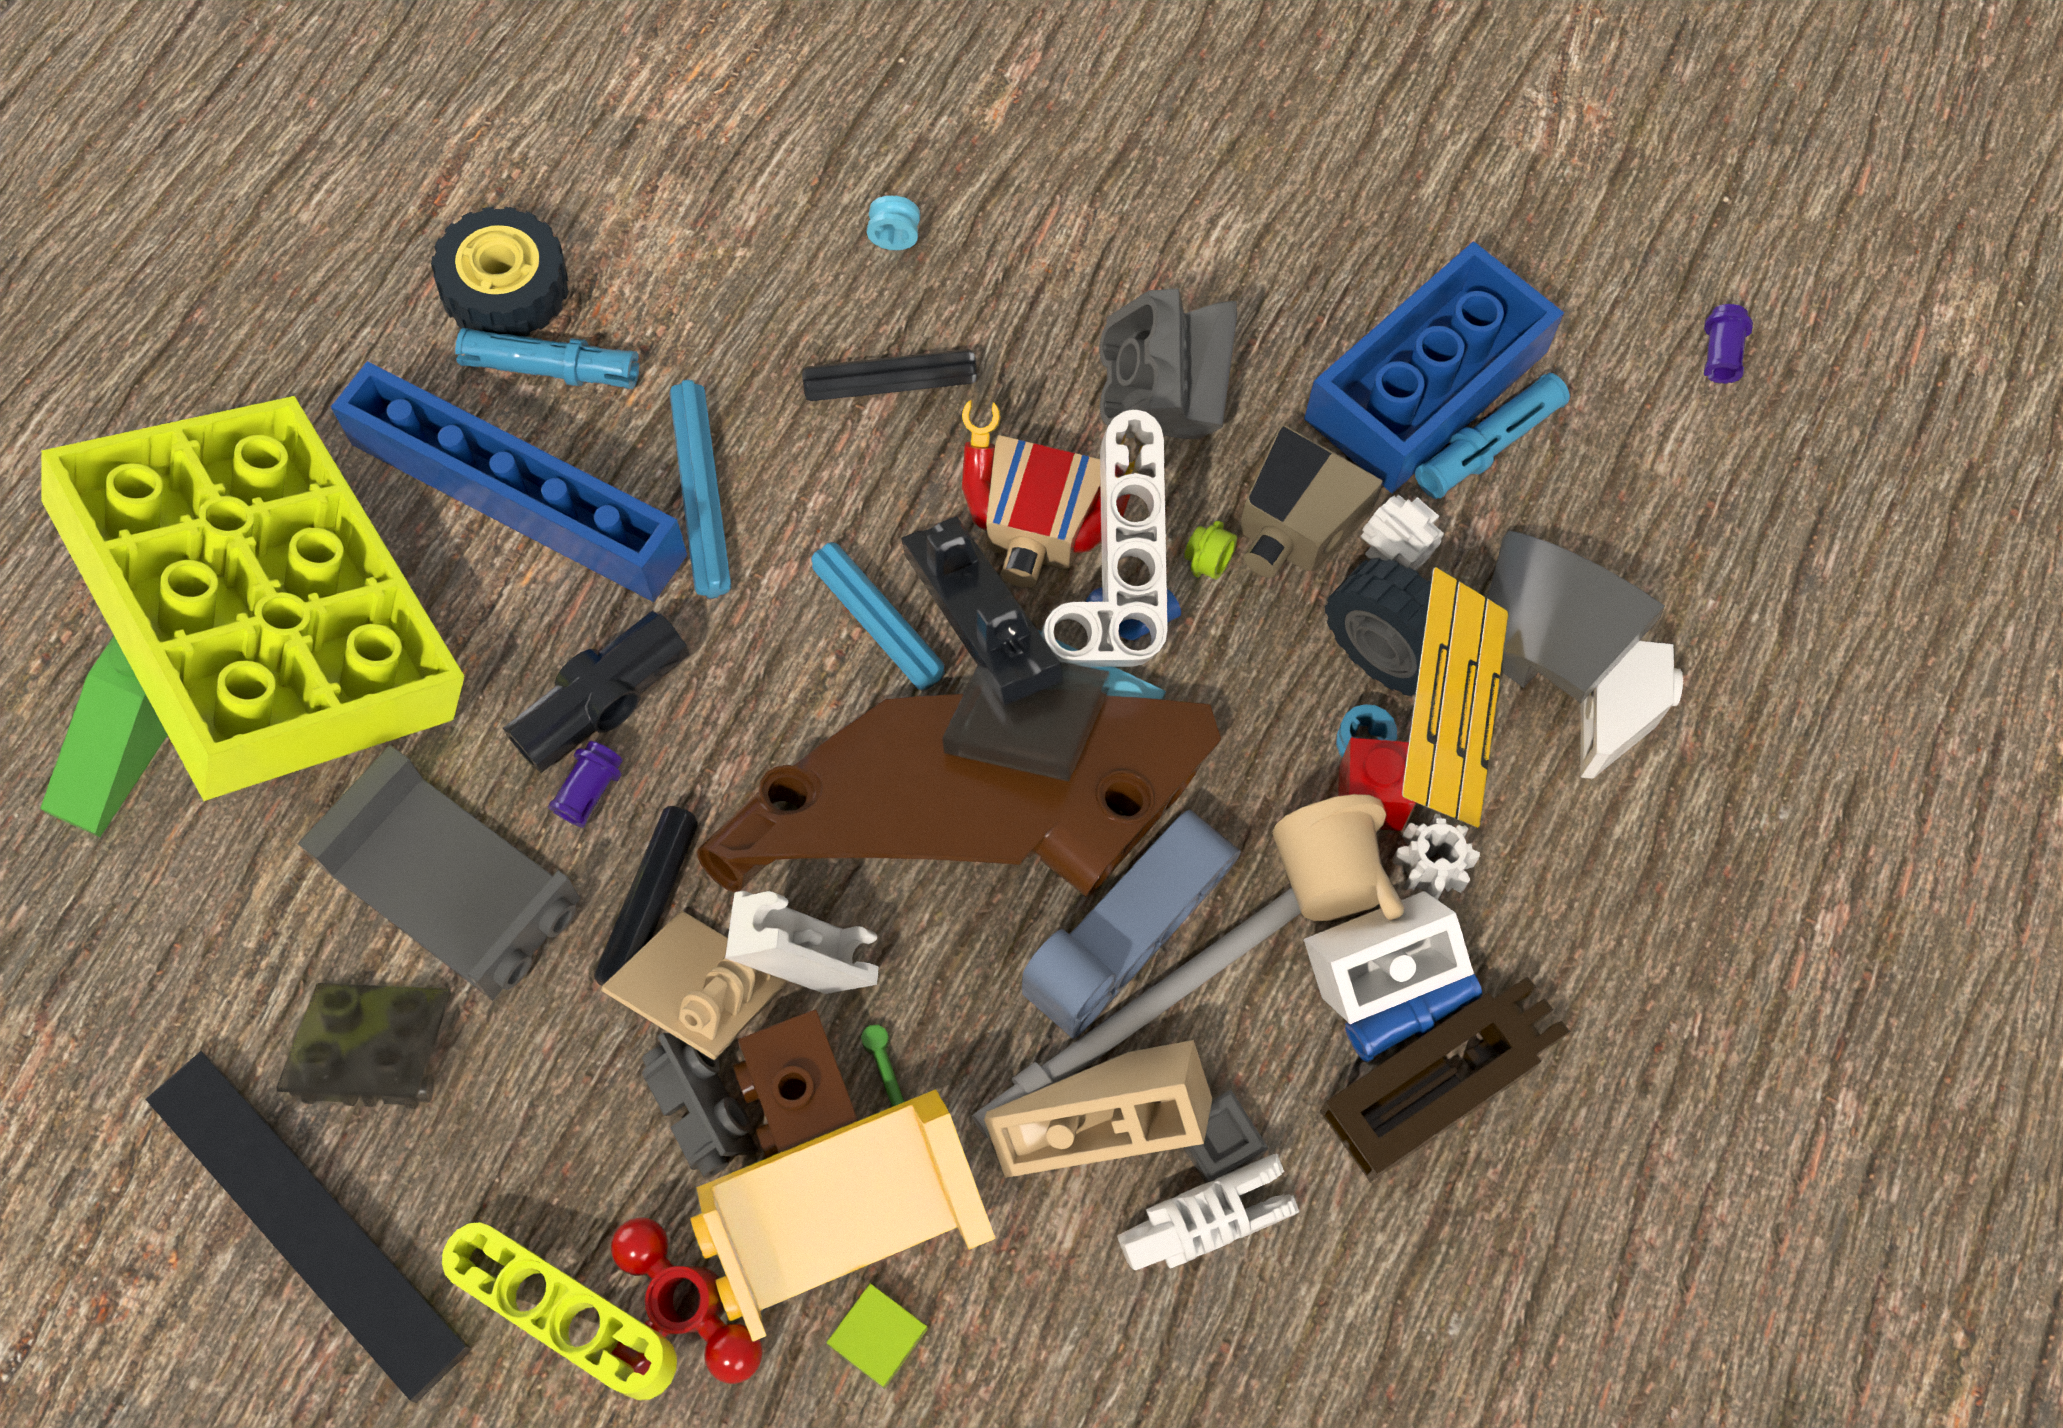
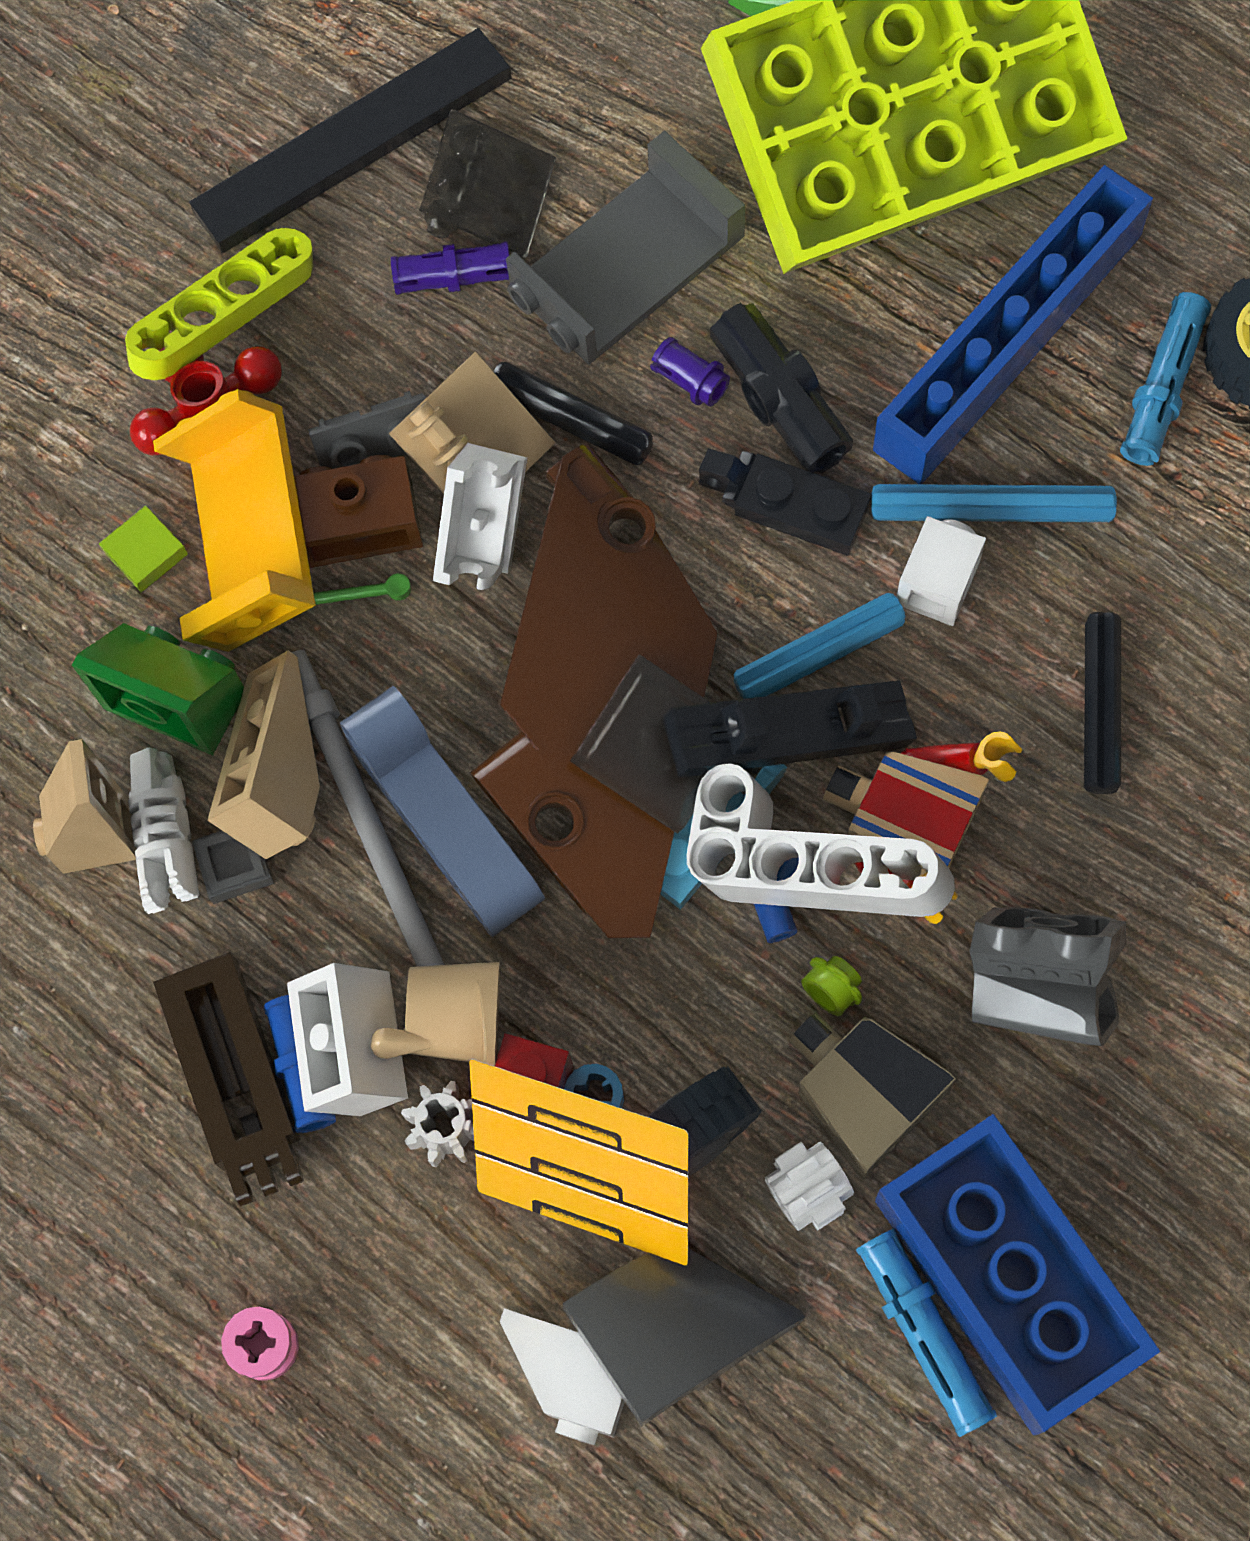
camera: 110 degrees right, 5 degrees up
none -> tan slope [33,739,137,874]
none -> green slope [71,623,244,756]
none -> bright pink wheel [221,1306,299,1381]
none -> dark purple pin [391,242,510,295]
none -> black hinge [699,448,872,556]
none -> white brick [897,516,986,626]

